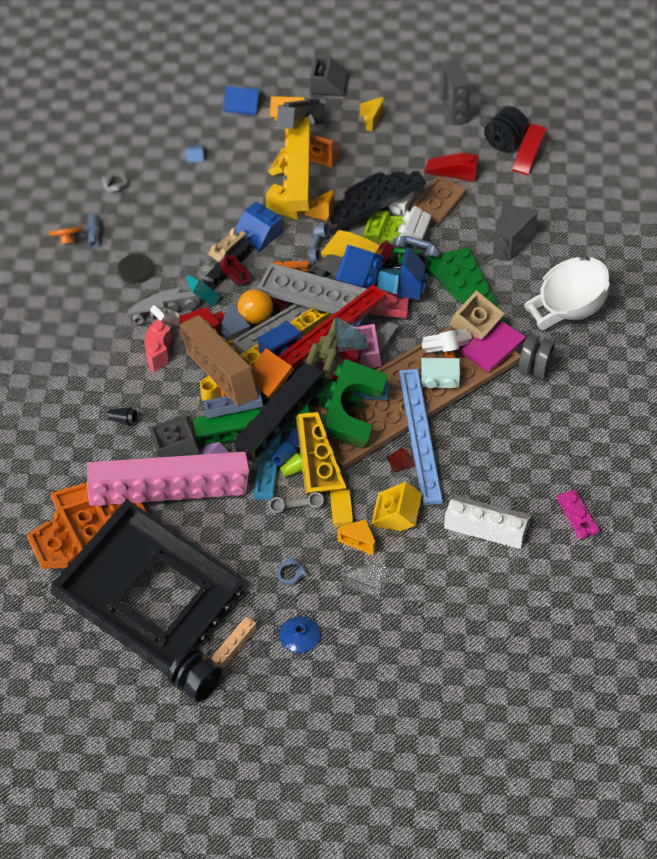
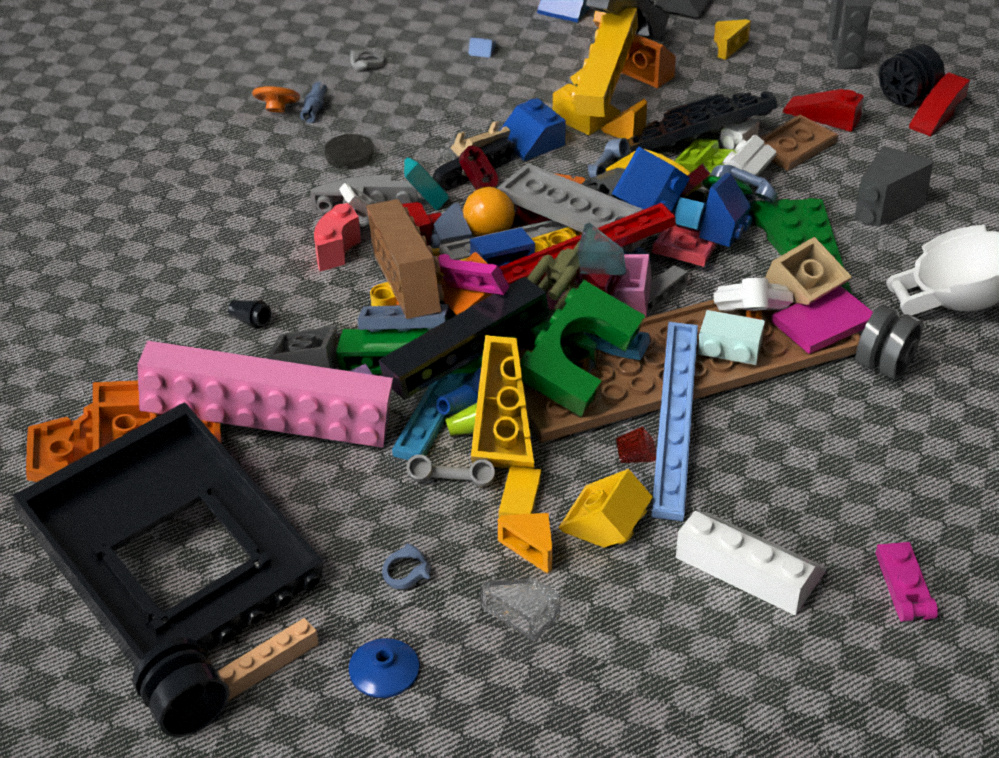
camera: 15 degrees right, 10 degrees down
none -> dark pink plate [437,254,510,295]

